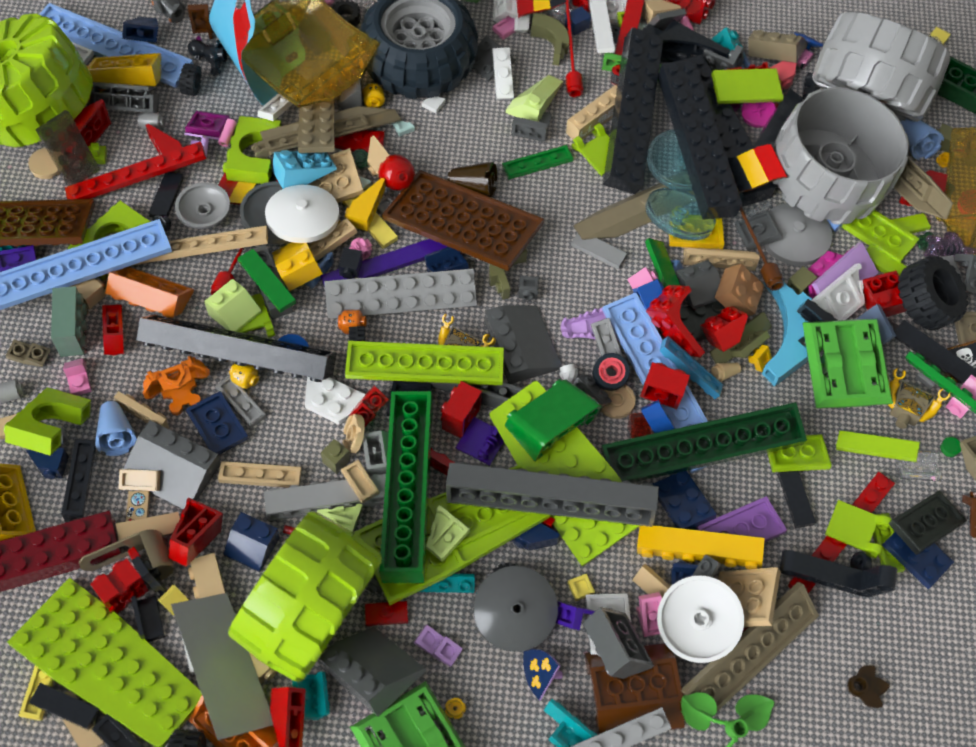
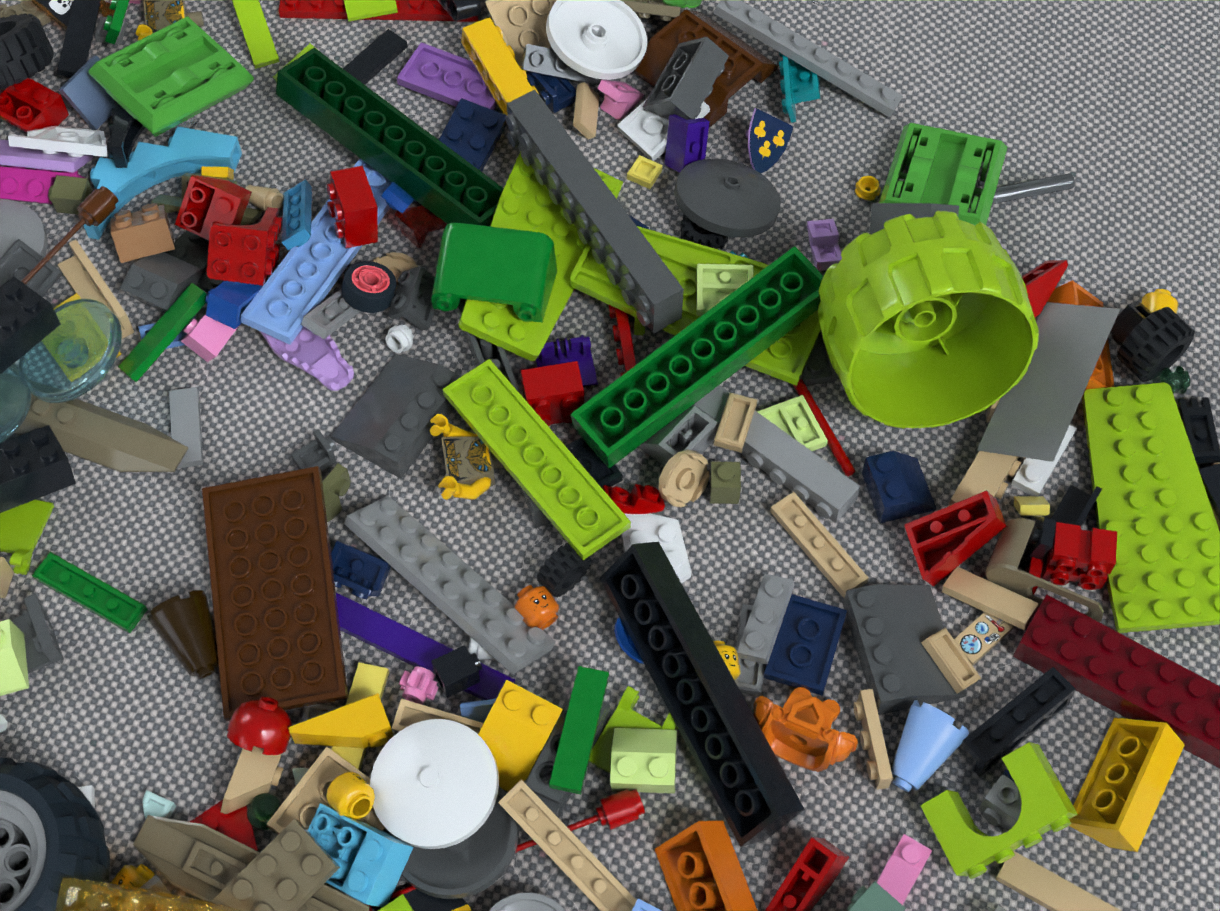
camera: 125 degrees left, 0 degrees up
none -> yellow head [326,772,375,820]
none -> light grey plate [737,574,795,664]

